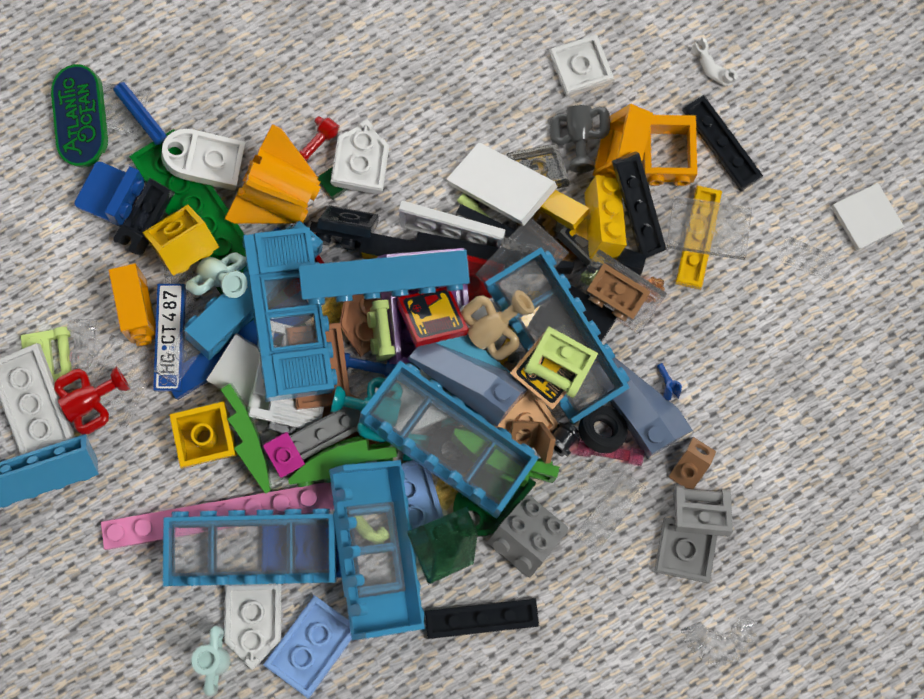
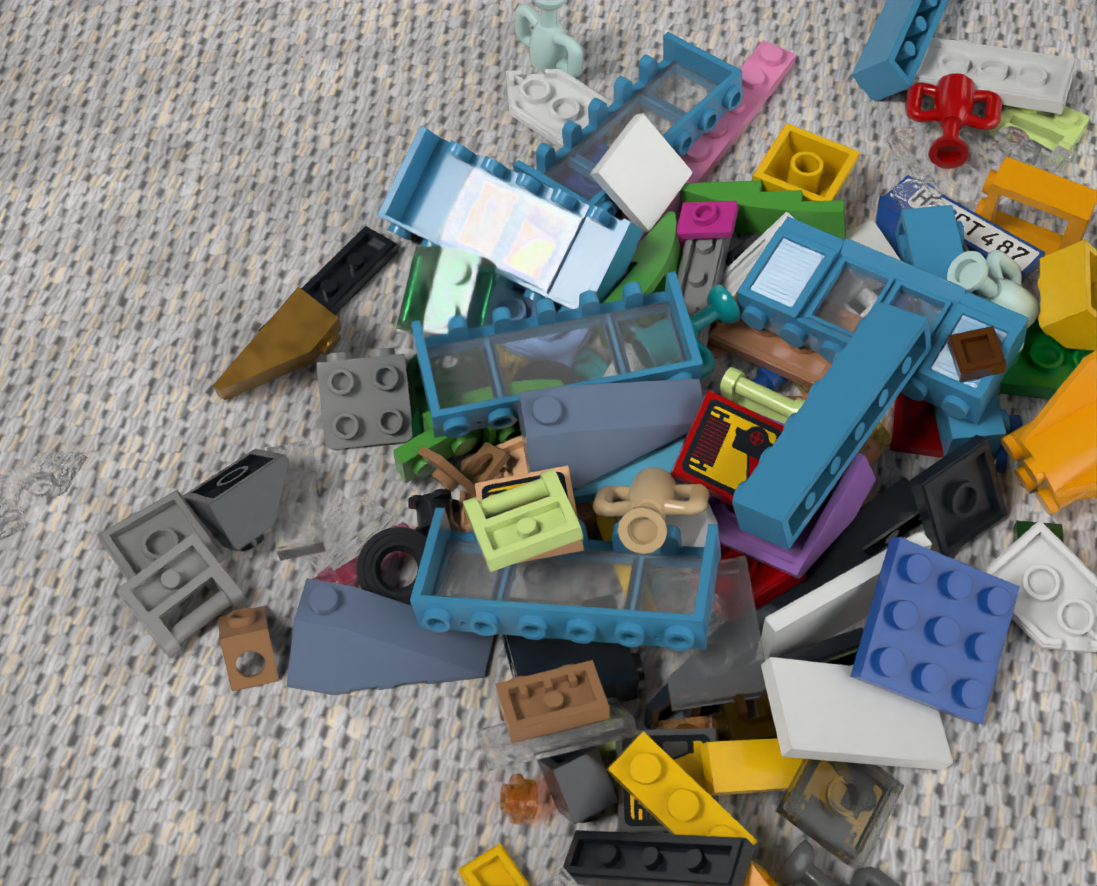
camera: 135 degrees right, 20 degrees down
light blue tile [263,595,352,699] -> none
blue hand [657,363,682,401] -> none
none -> black slope [183,449,290,552]
none -> pearl gold slope [213,287,341,400]
none -> white tile [590,113,693,232]
none -> blue plate [850,537,1020,725]
none -> reddish brown tile [947,326,1007,382]

